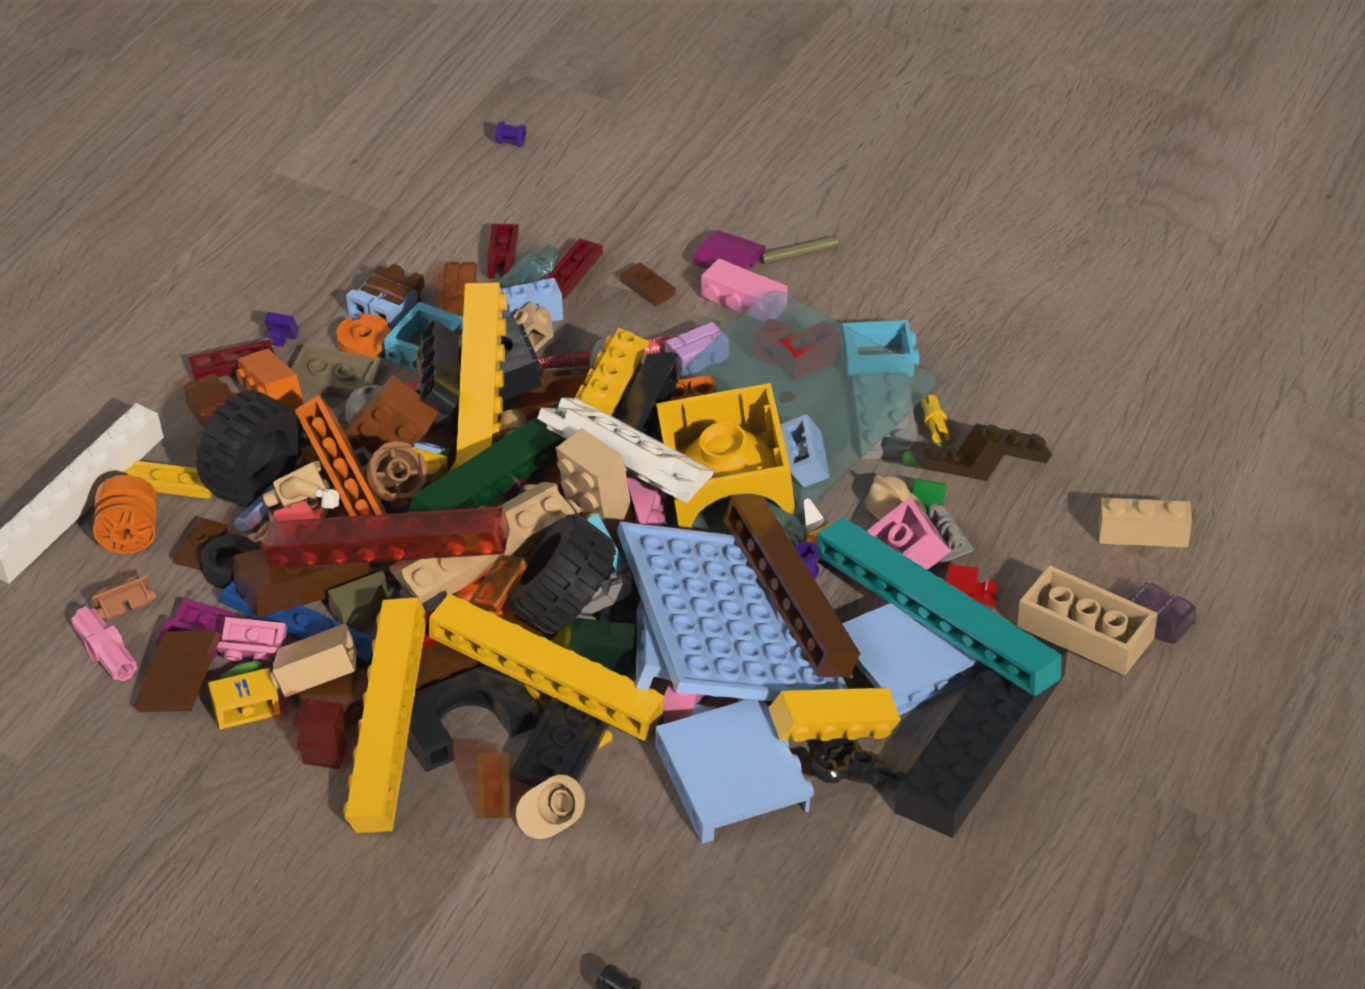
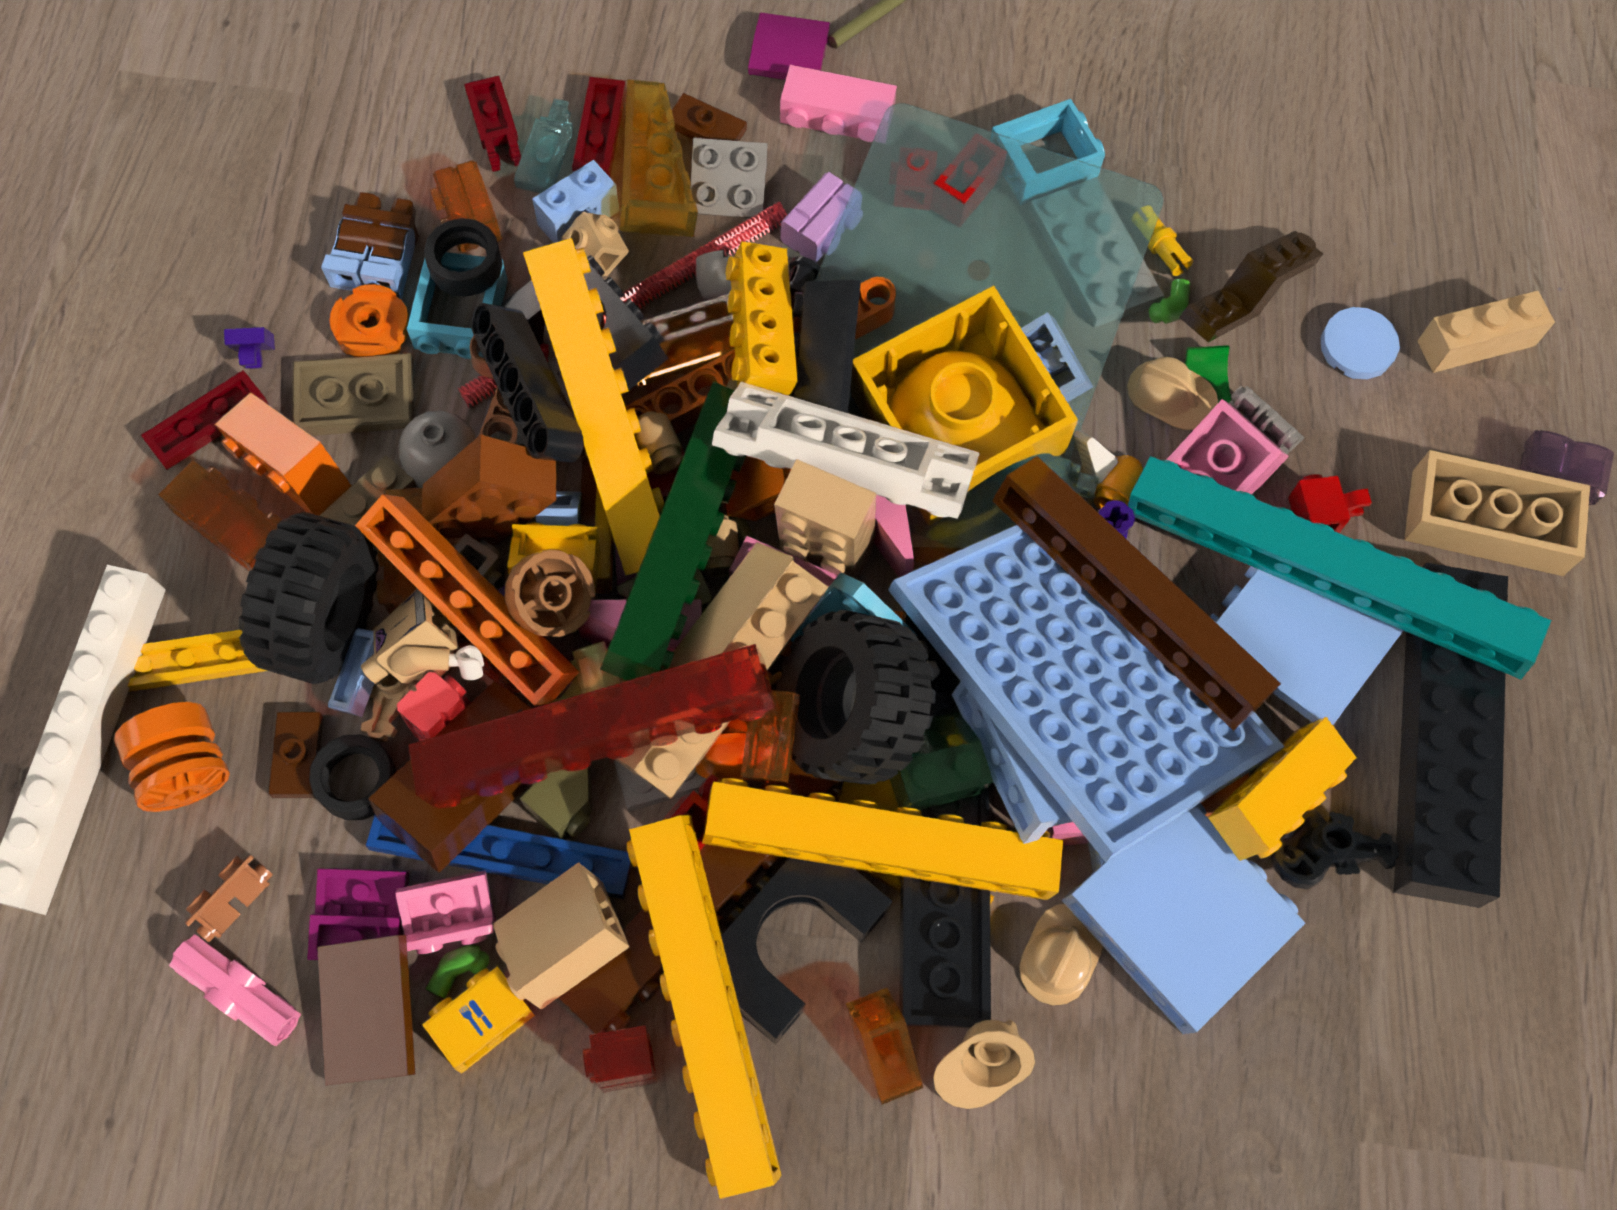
camera: 25 degrees left, 25 degrees up
none -> black tyre [424,218,503,297]
none -> clear yellow wedge [619,79,698,237]
none -> light grey hinge [689,138,768,218]
none -> tan piece [1019,904,1103,1006]
none -> light blue tile [1320,307,1400,380]

